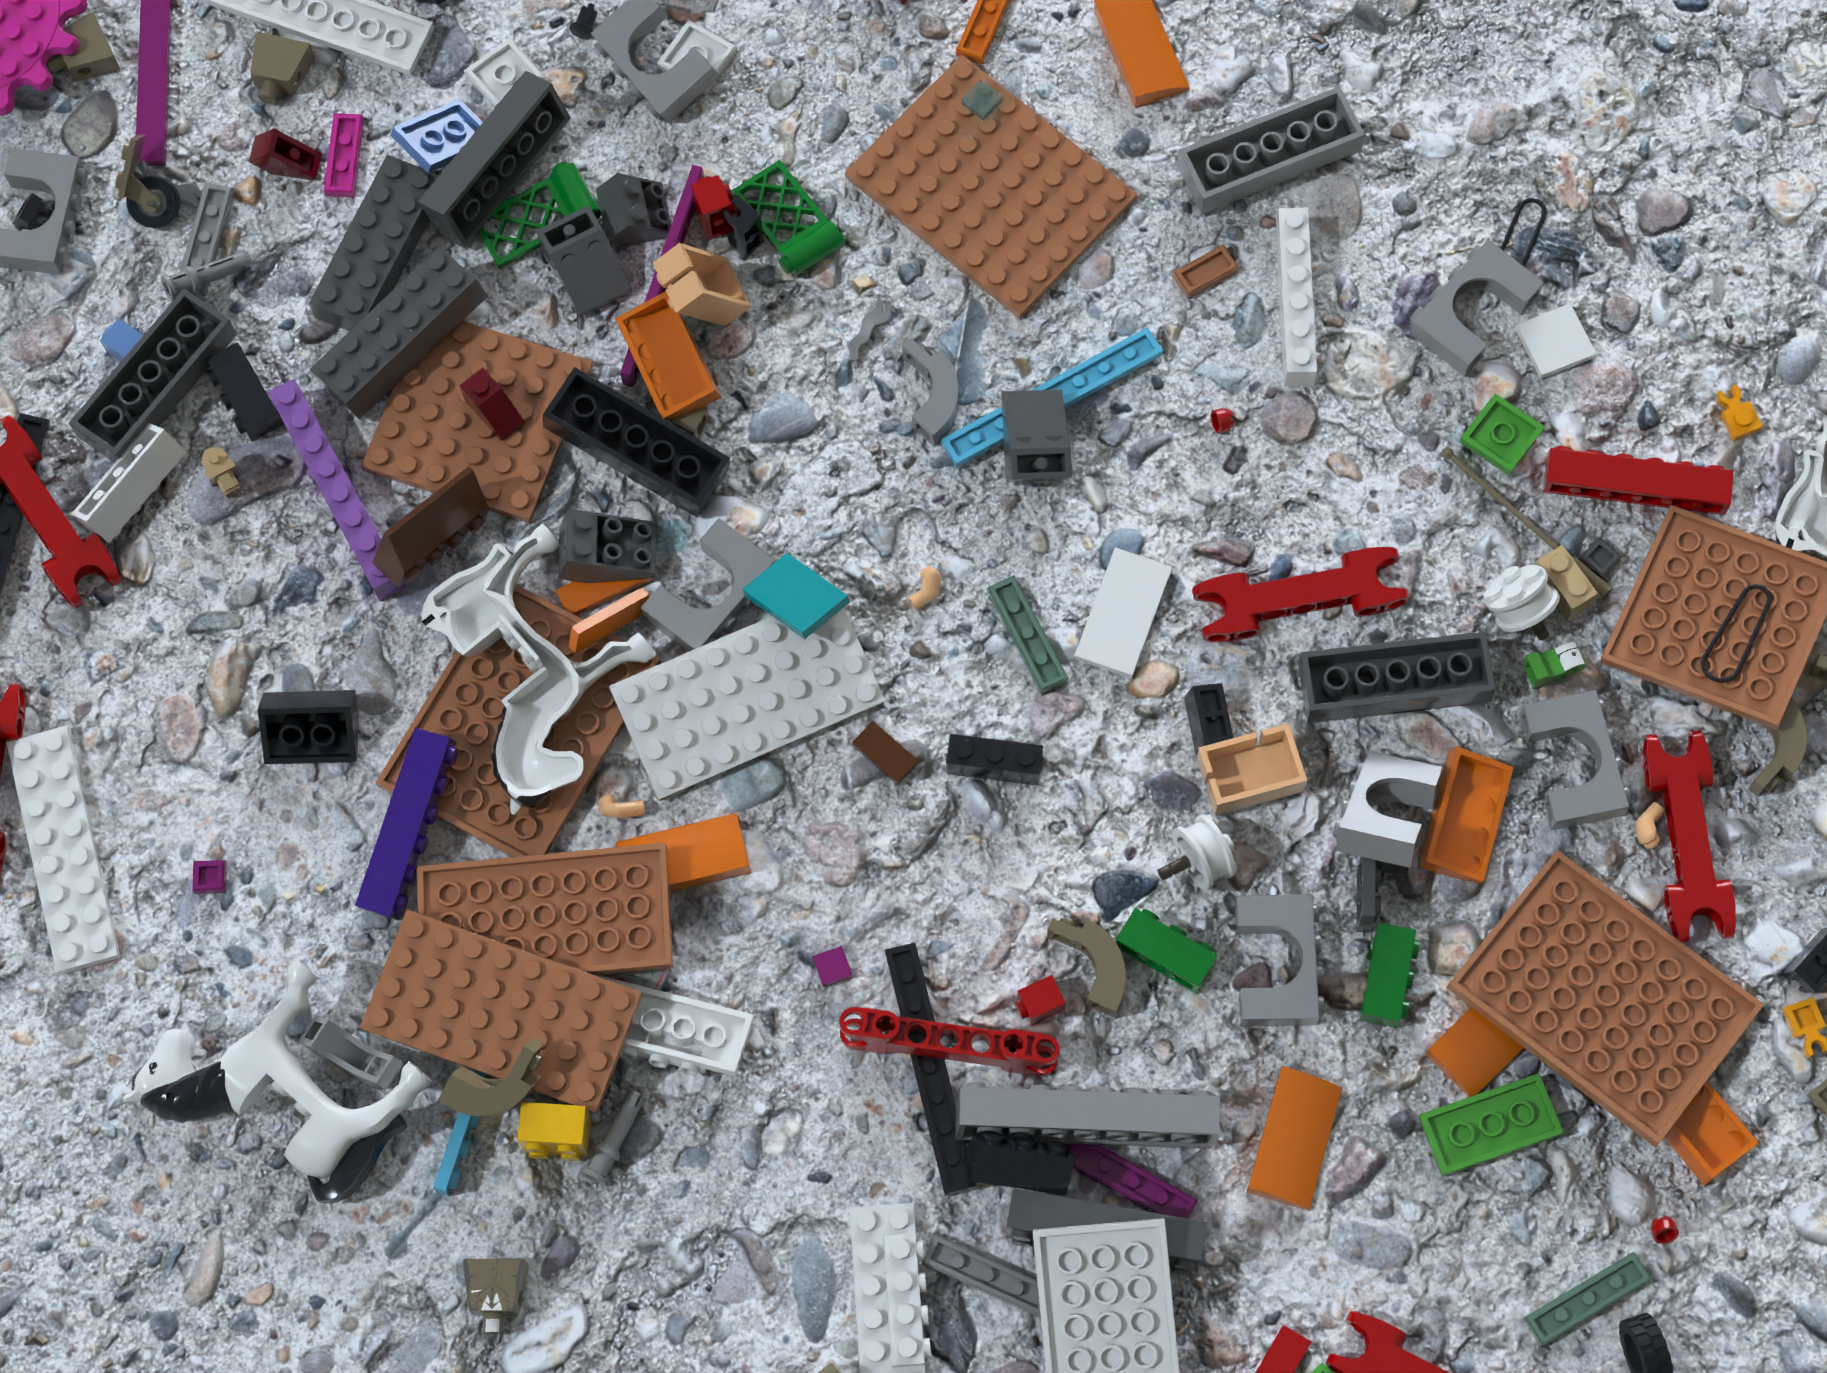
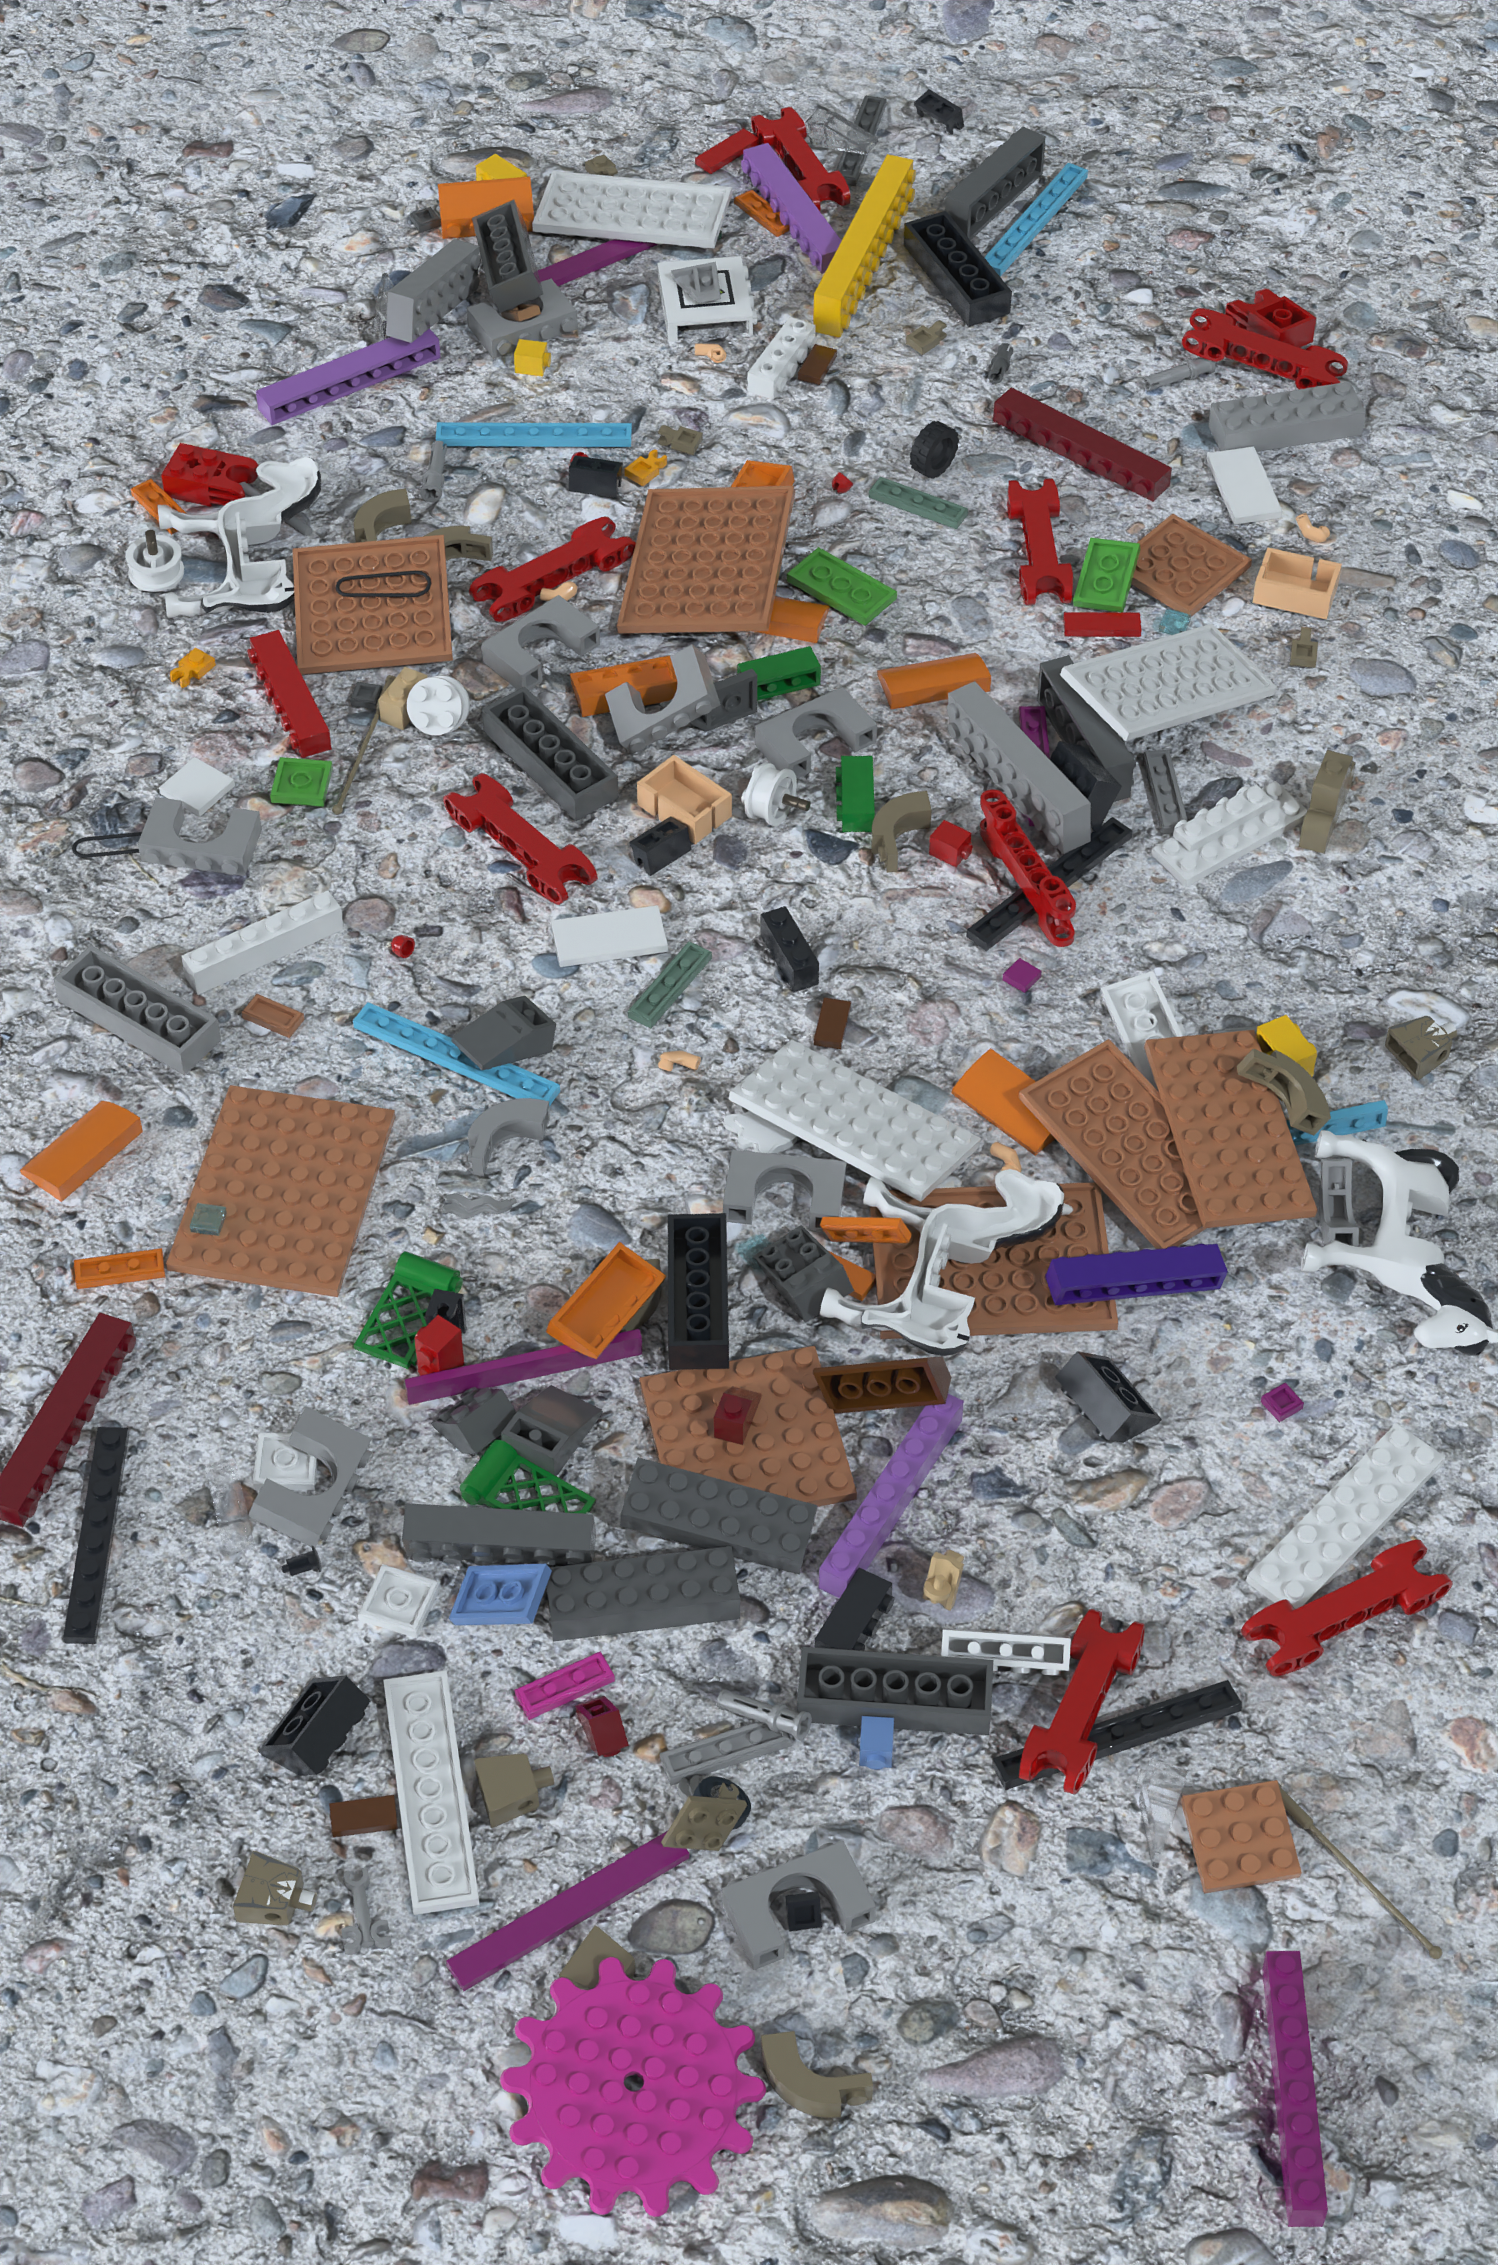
camera: 125 degrees left, 20 degrees down
light nougat piece [653,243,751,326] -> none
teal tile [742,553,850,640] -> none
bright green leg [1522,642,1587,690] -> none

